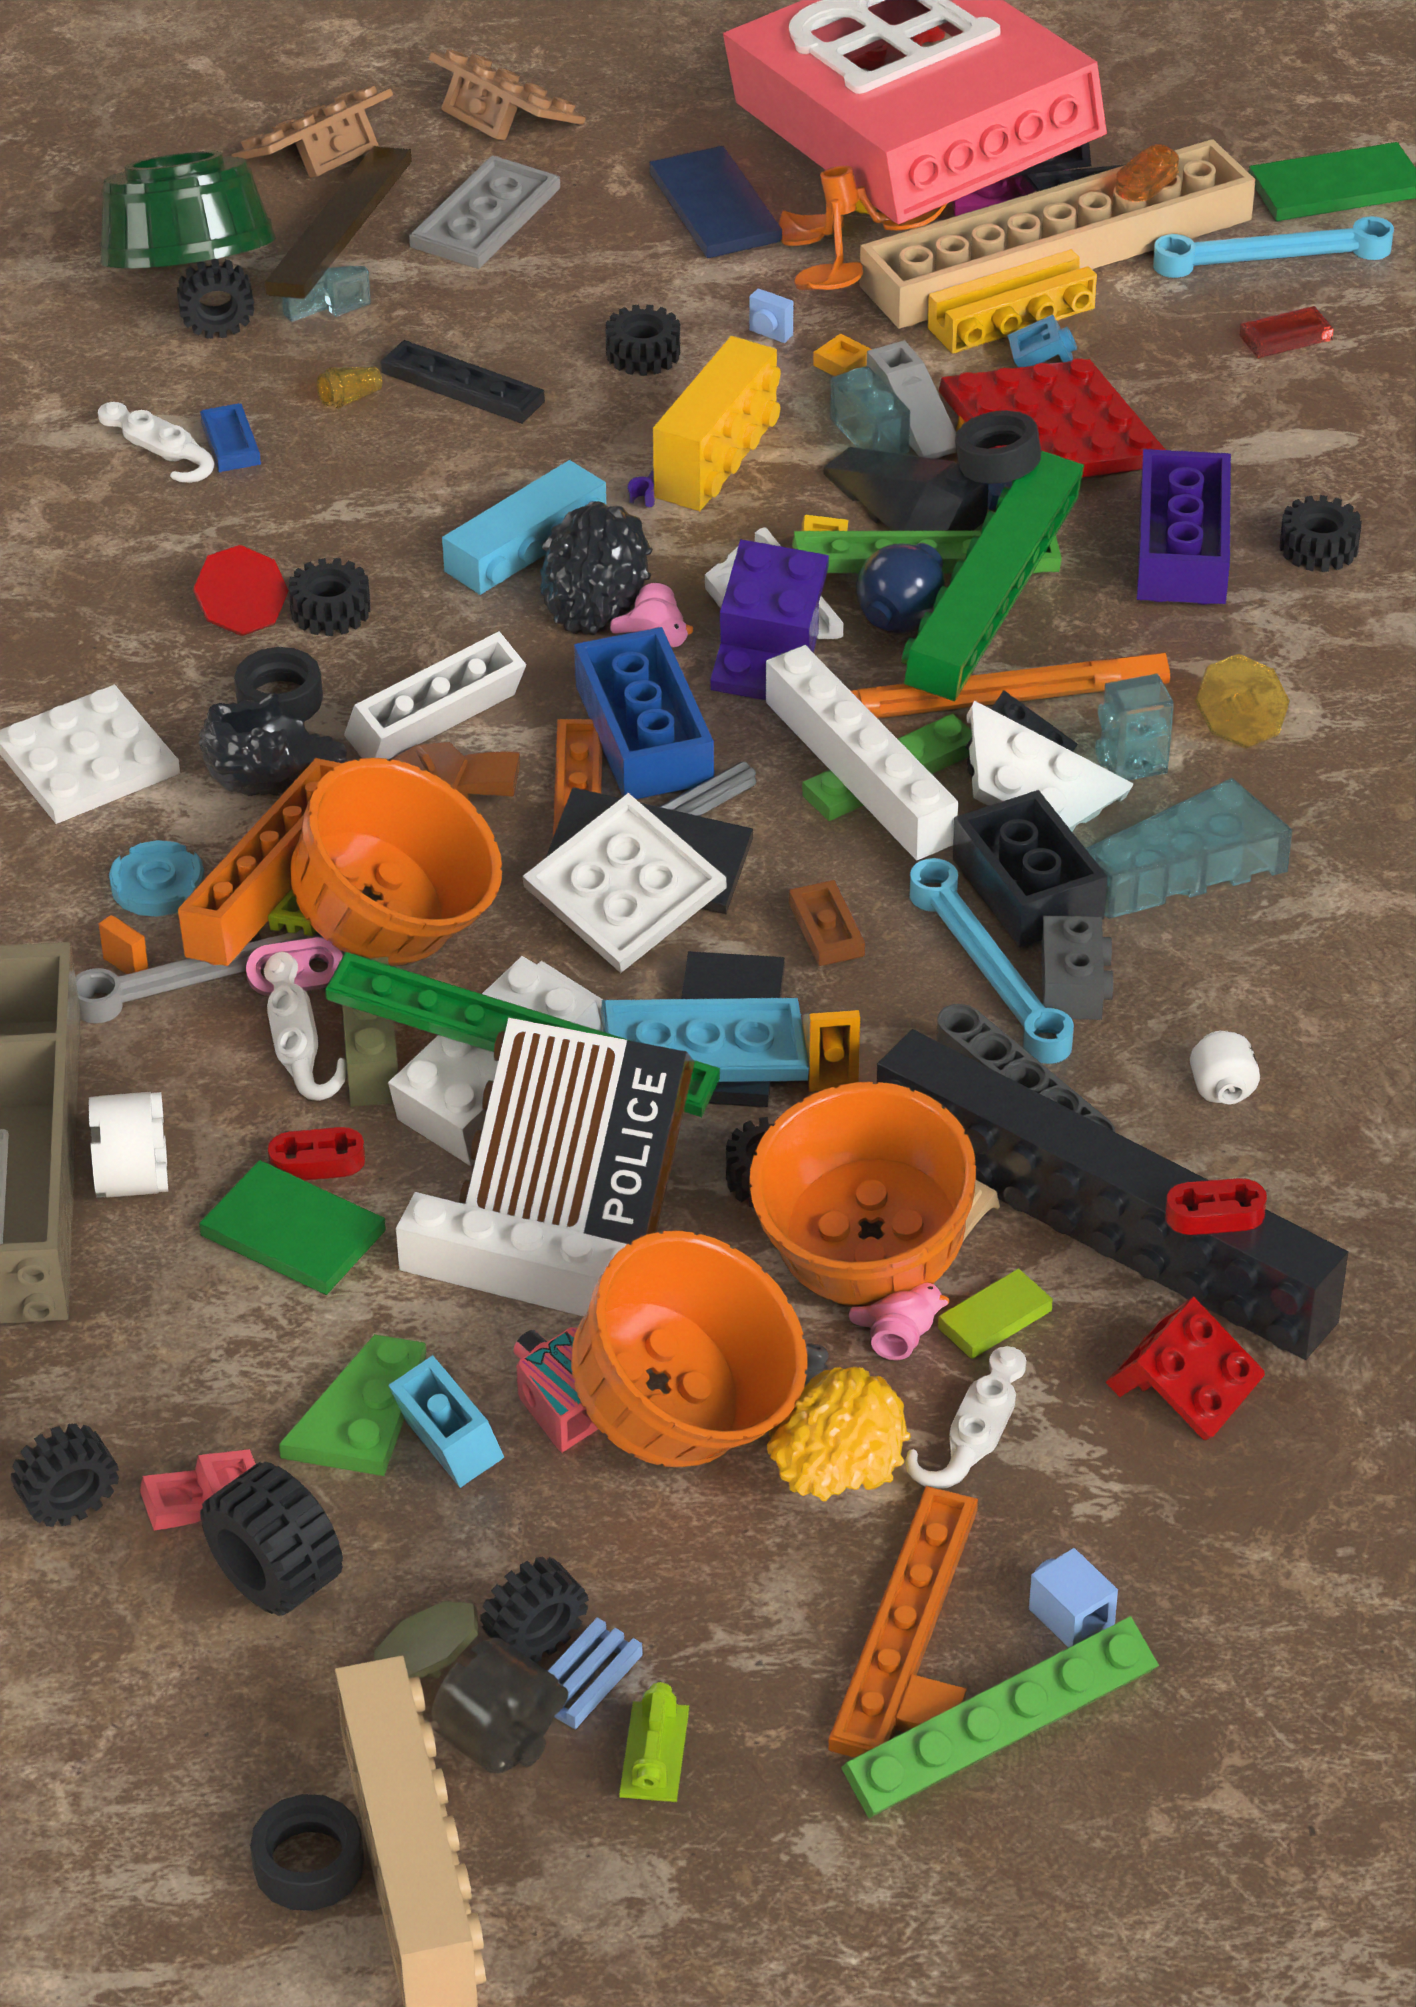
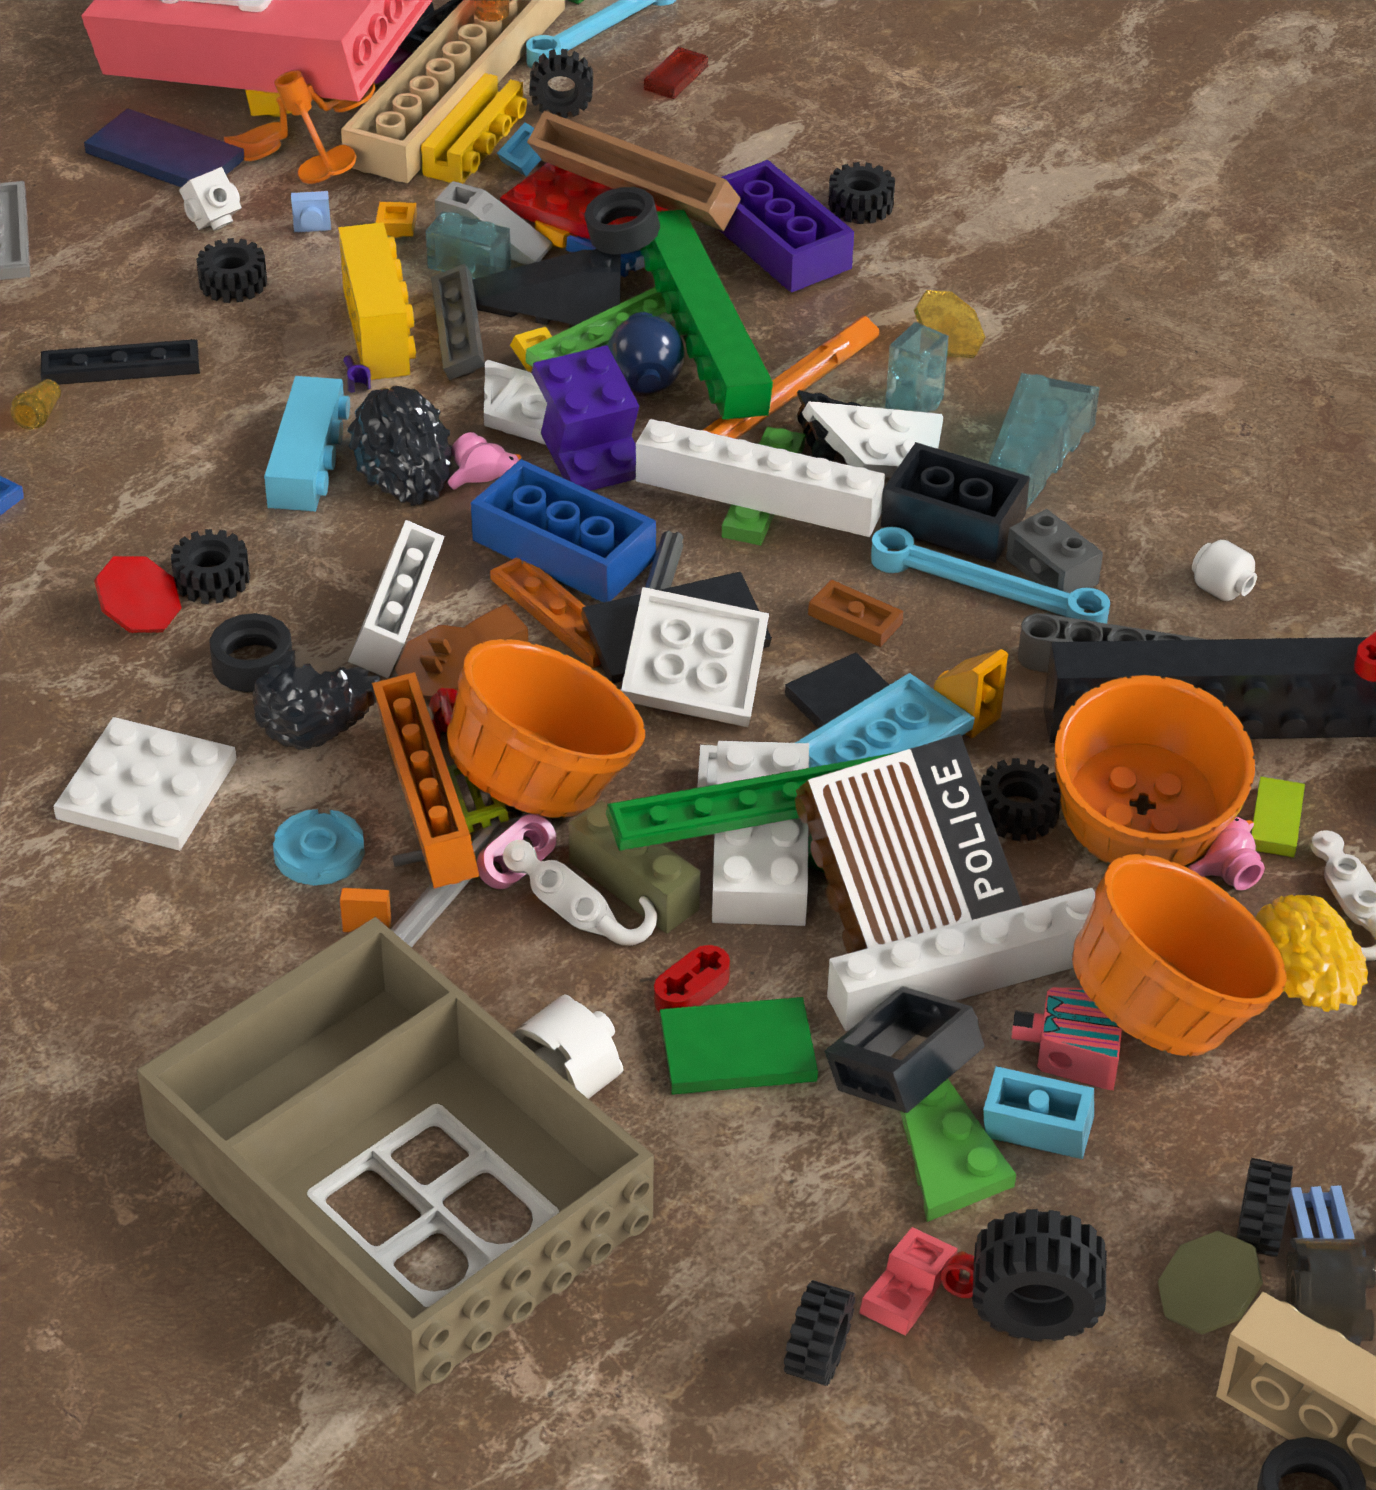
camera: 40 degrees left, 0 degrees up
none -> white brick [179,167,242,231]
none -> dark grey plate [431,263,485,380]
none -> medium nougat brick [527,110,741,231]
none -> black tyre [529,49,593,119]
none -> black window [824,986,985,1113]

